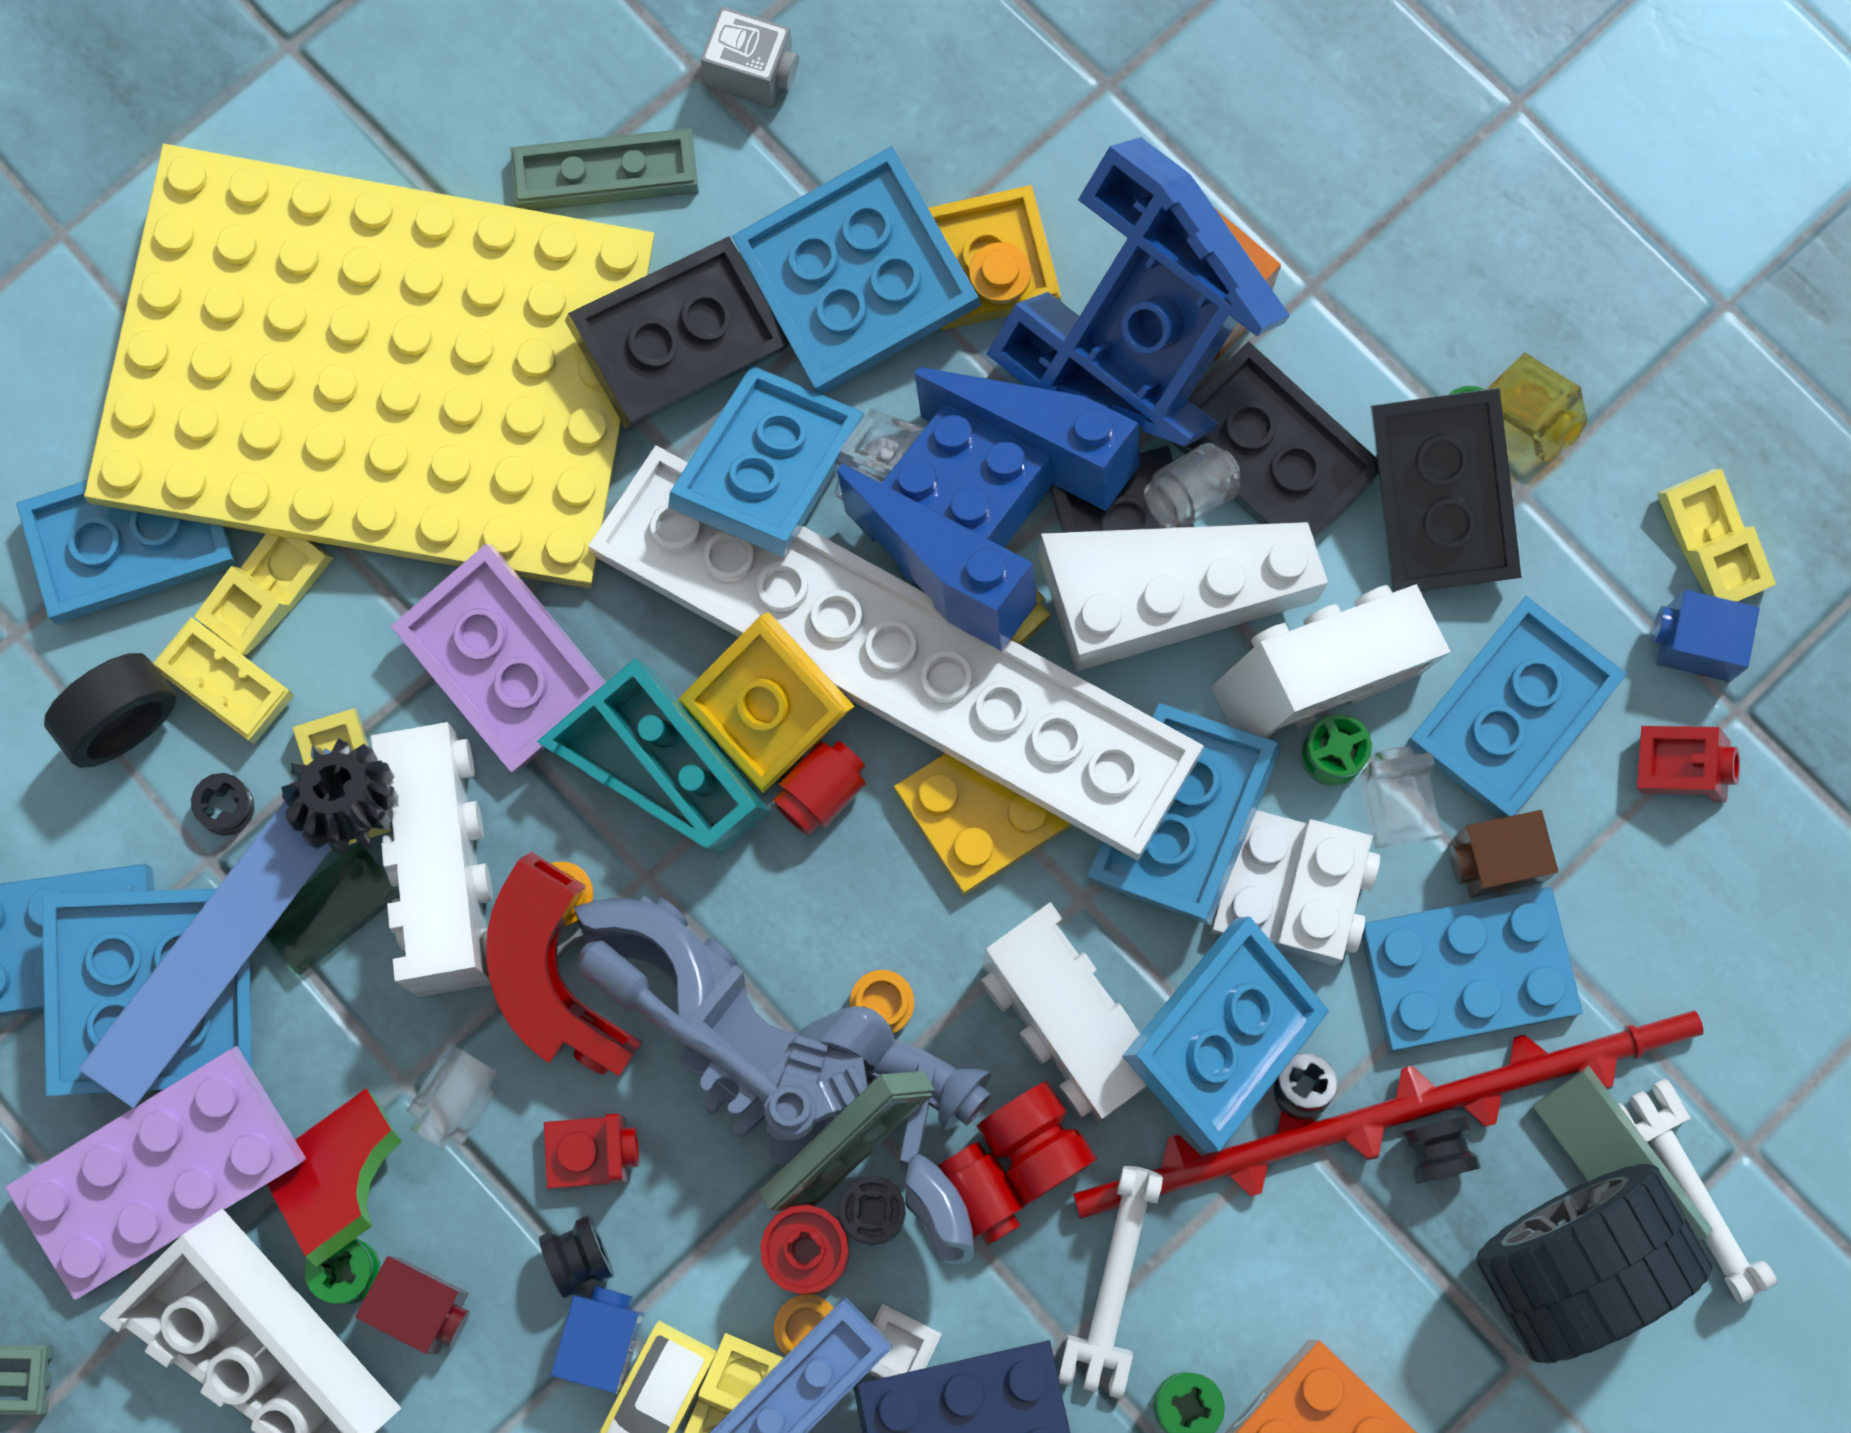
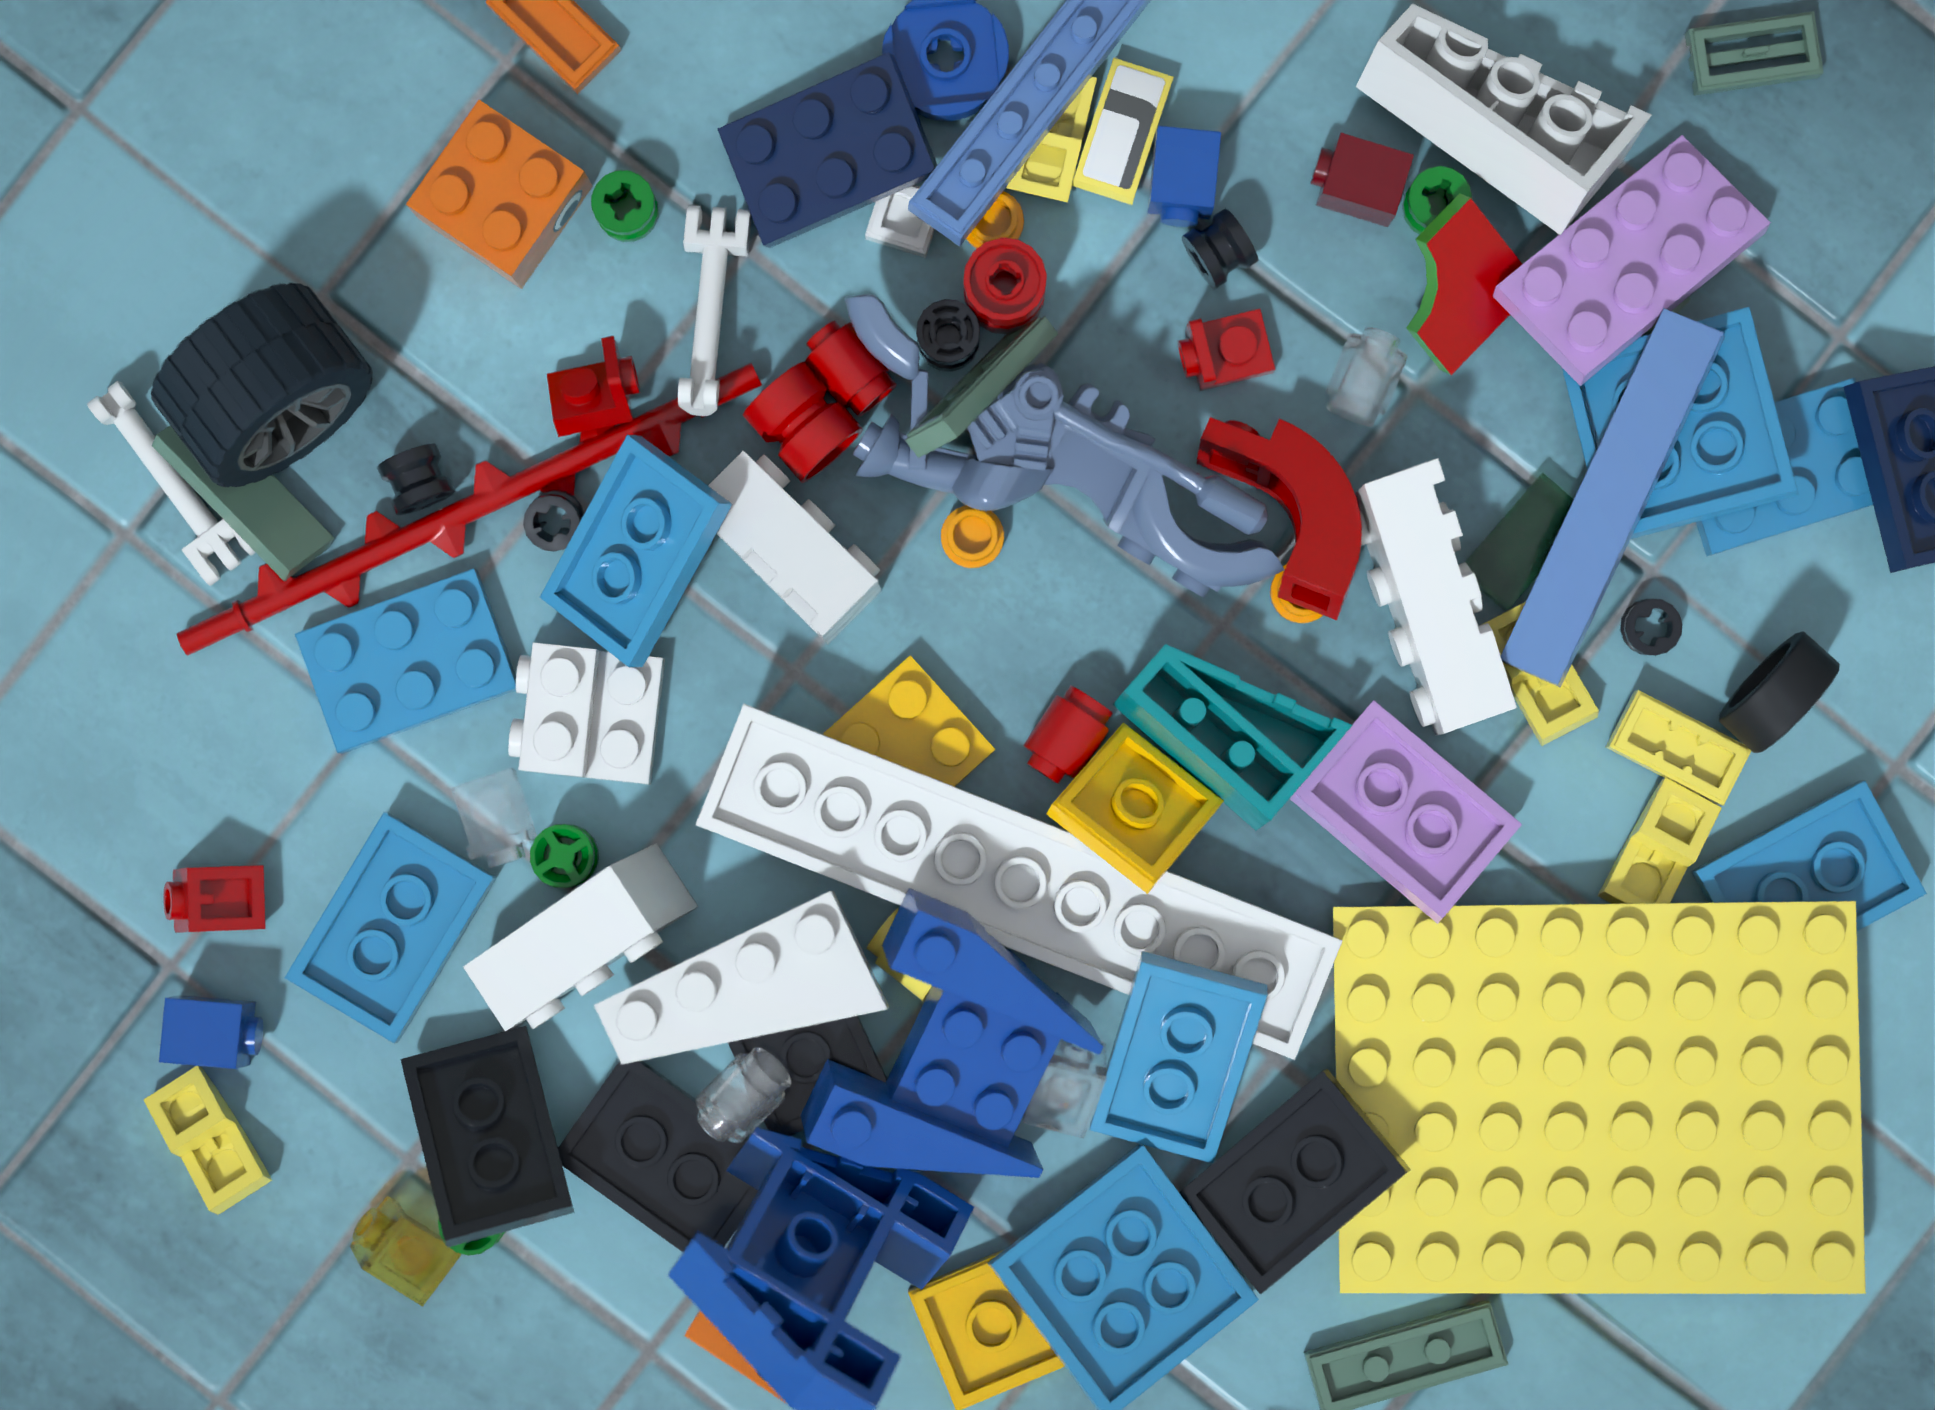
camera: 175 degrees right, 10 degrees up
black gear [281,738,399,856] -> none
light orange plate [969,242,1031,304] -> none
dark azure plate [1087,703,1281,926] -> none
reddish brown brick [1450,809,1559,898] -> none
none -> red bracket [547,335,640,437]

